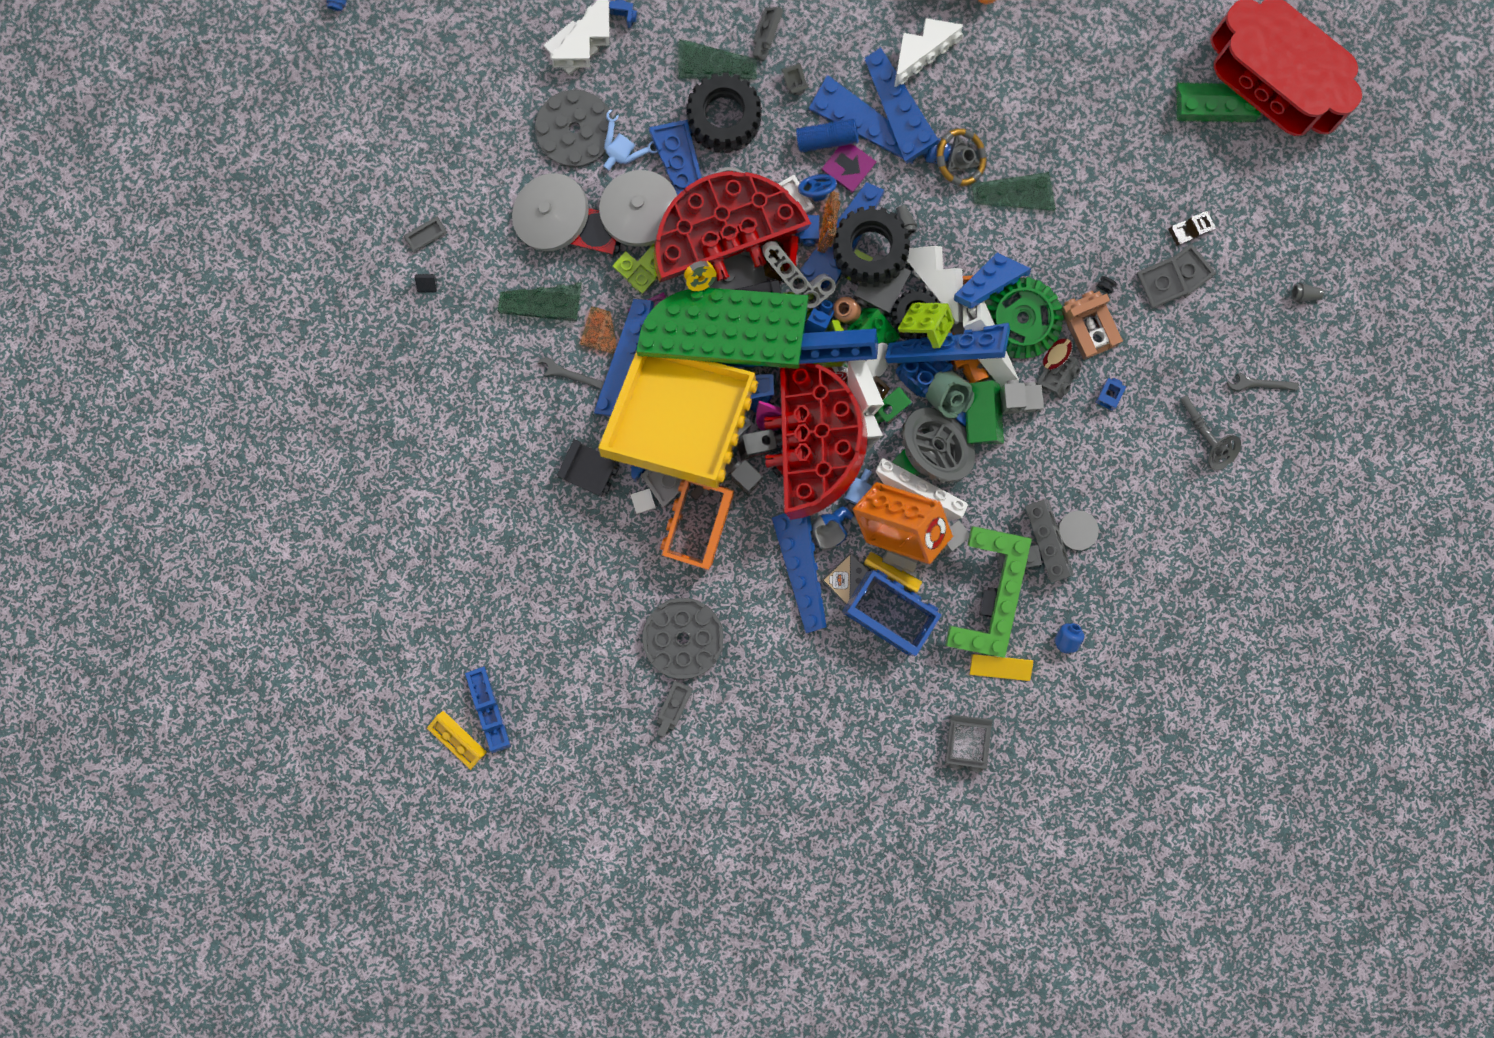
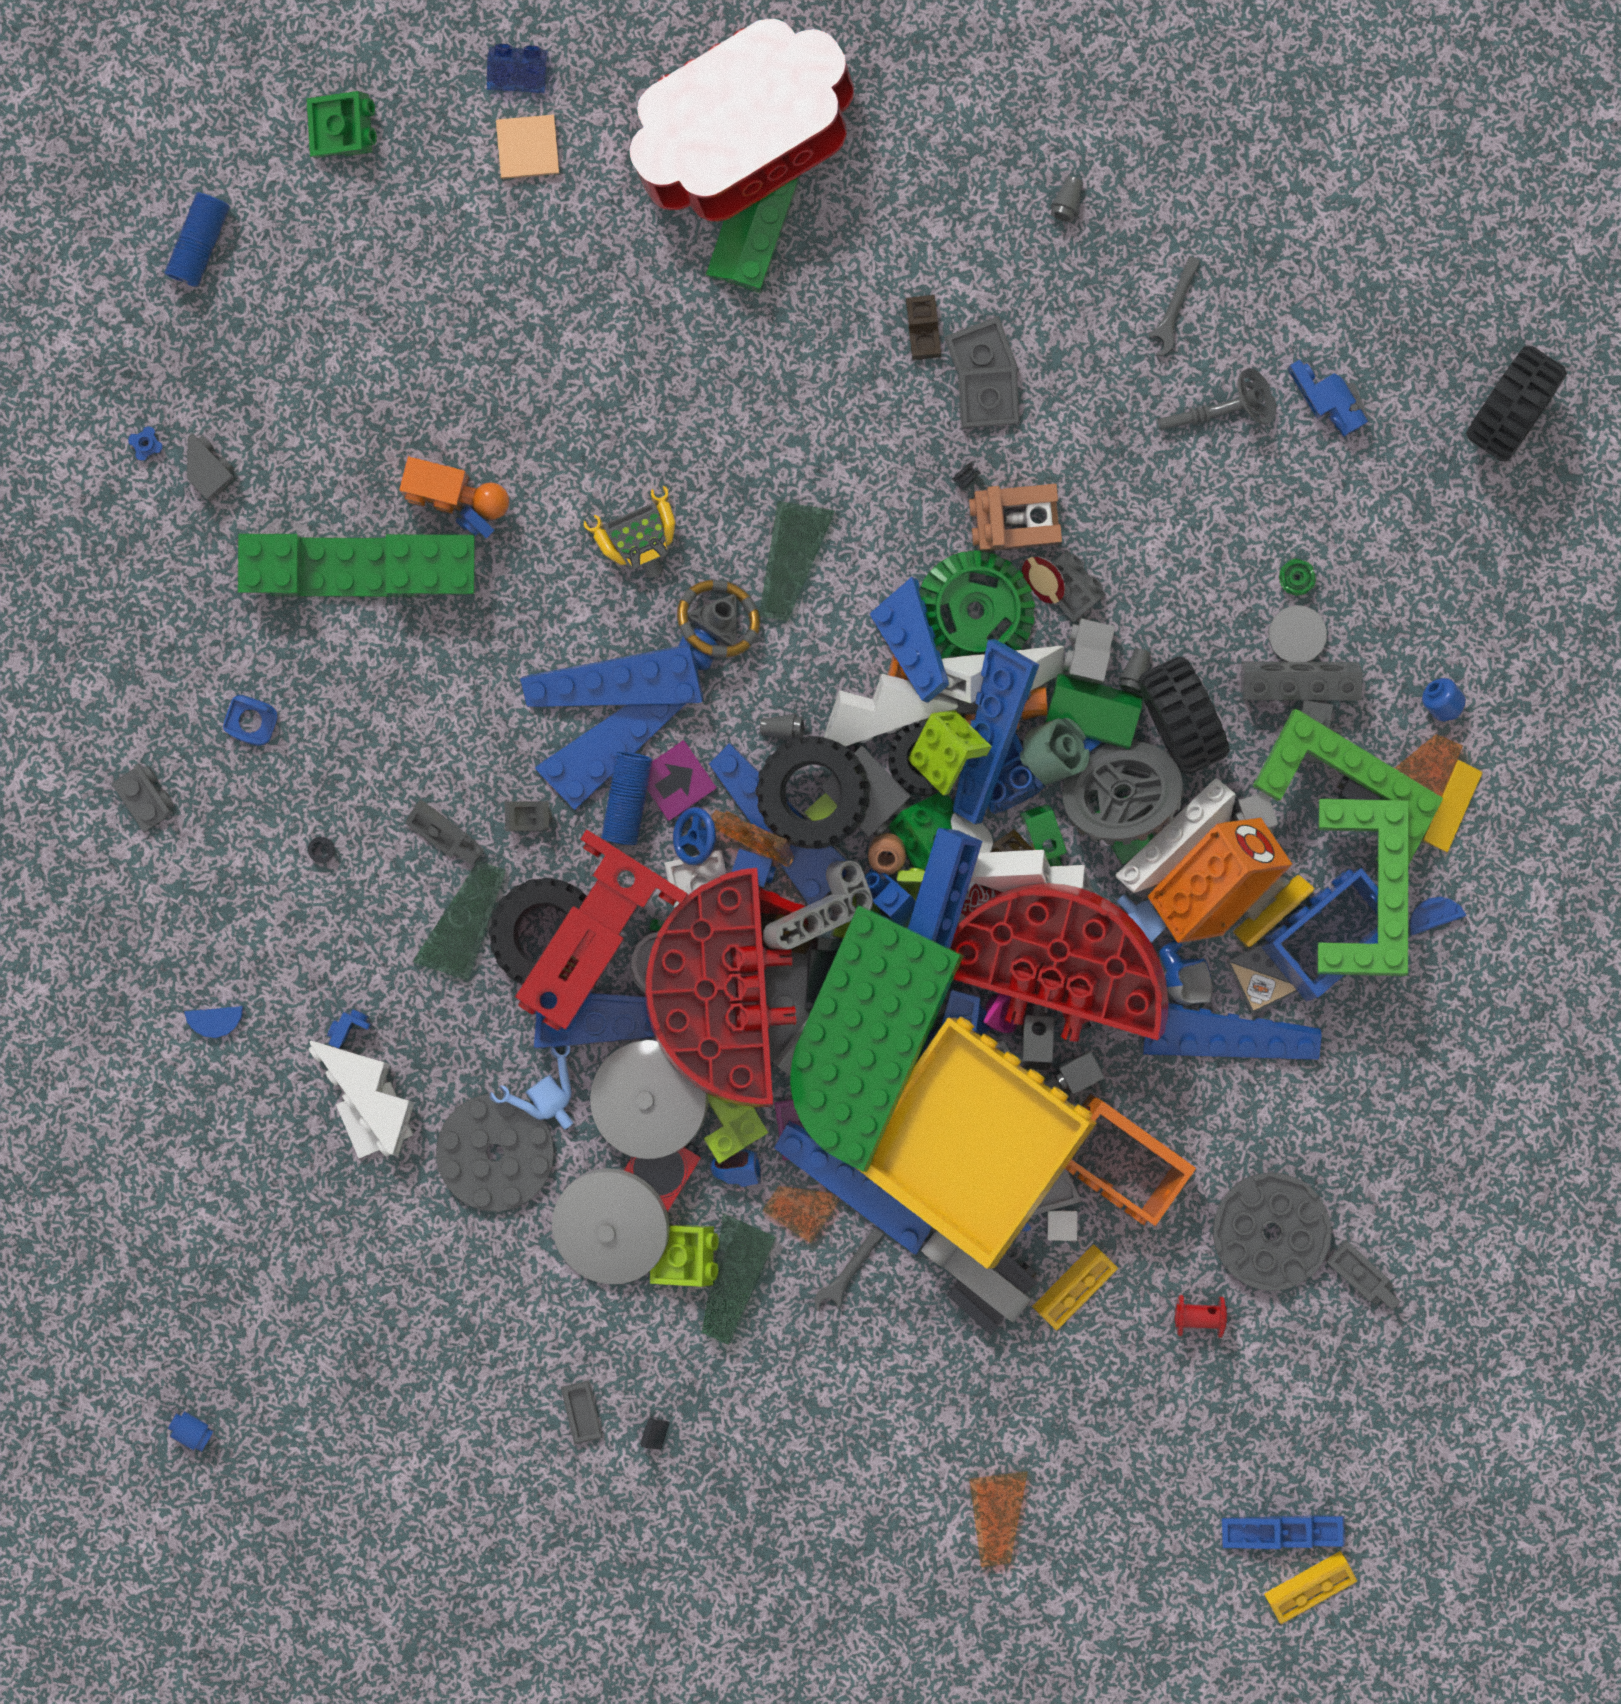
camera: 70 degrees left, 5 degrees up
yellow piece [683,261,716,291] -> none
white slope [894,18,963,87] -> none
window [945,715,993,772] -> none
blue brick [1095,378,1126,411] -> none
none -> red brick [515,829,688,1031]
none -> torso [584,486,676,578]
none -> lime plate [650,1225,719,1287]
none -> blue rock [710,1149,761,1187]
none -> light grey beam [921,1230,1032,1323]
none -> clear orange wing [969,1471,1028,1567]
none -> yellow slope [1032,1244,1118,1331]
none -> dark grey cone [1119,648,1151,694]
none -> black tyre [1138,656,1230,774]
none -> red hose [1175,1295,1227,1338]
none -> green plate [1279,559,1316,596]
none -> blue plate [1287,360,1368,437]
none -> bright green plate [1317,799,1408,976]
none -> clear orange wing [1395,734,1463,796]
none -> blue tile [1409,897,1467,935]
none -> black tyre [1466,346,1567,461]

